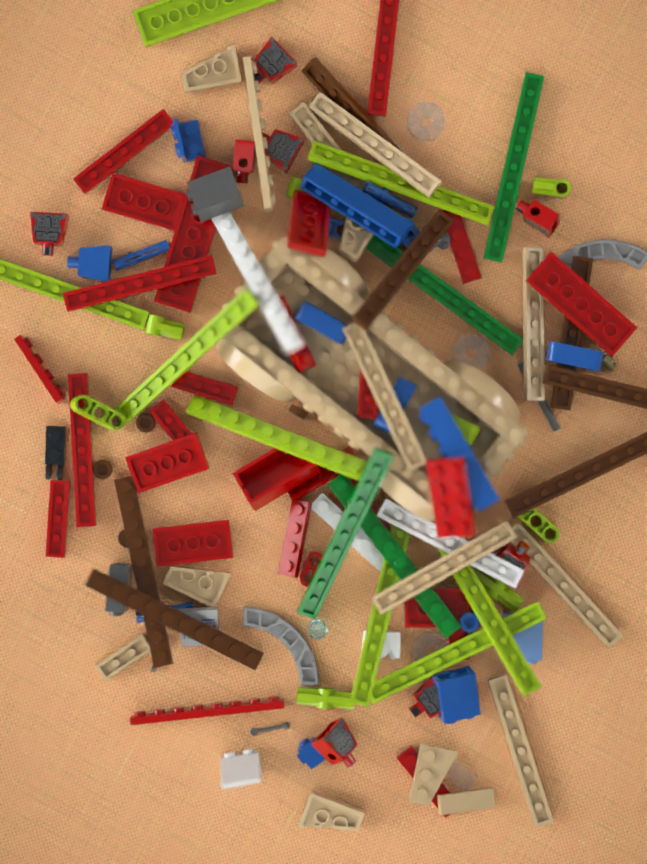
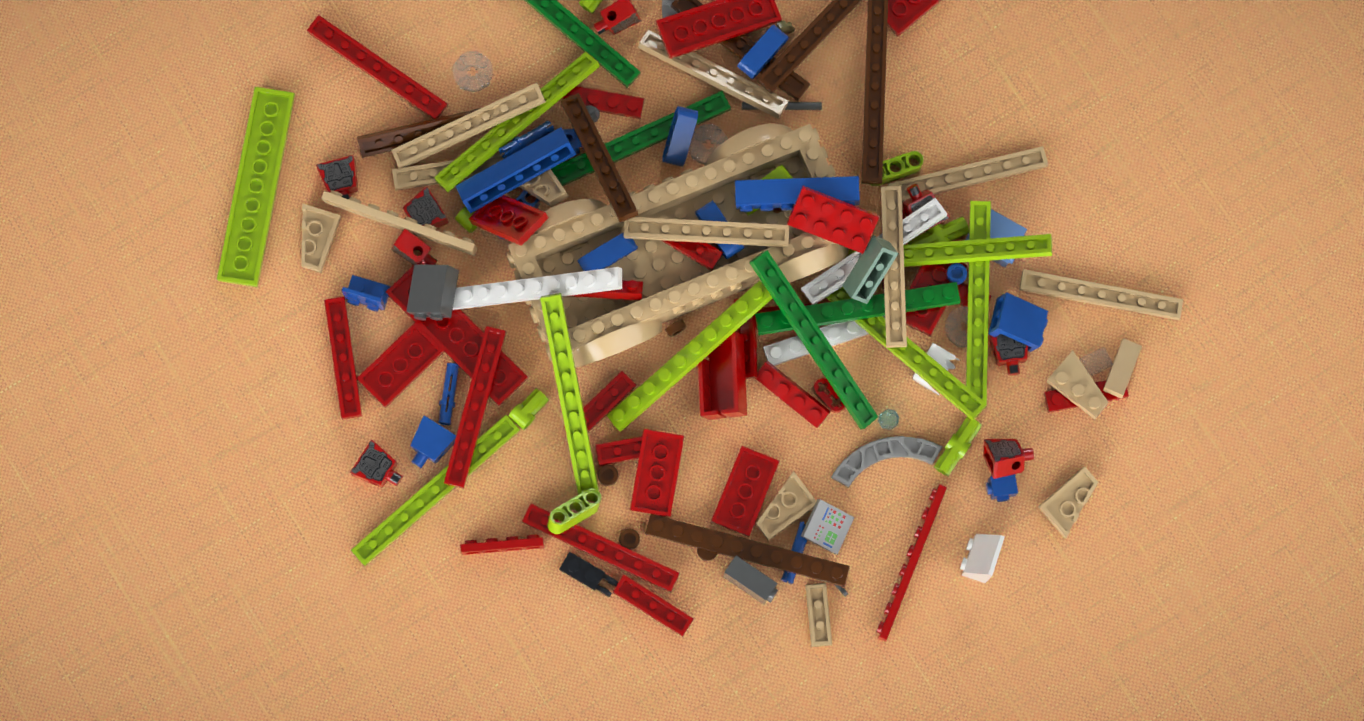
camera: 60 degrees left, 10 degrees down
reddish brown plate [84,568,264,670] -> none
dark grey hinge [250,722,290,736] -> none
none -> blue beam [662,106,698,167]
none -> sand green brick [842,235,899,304]

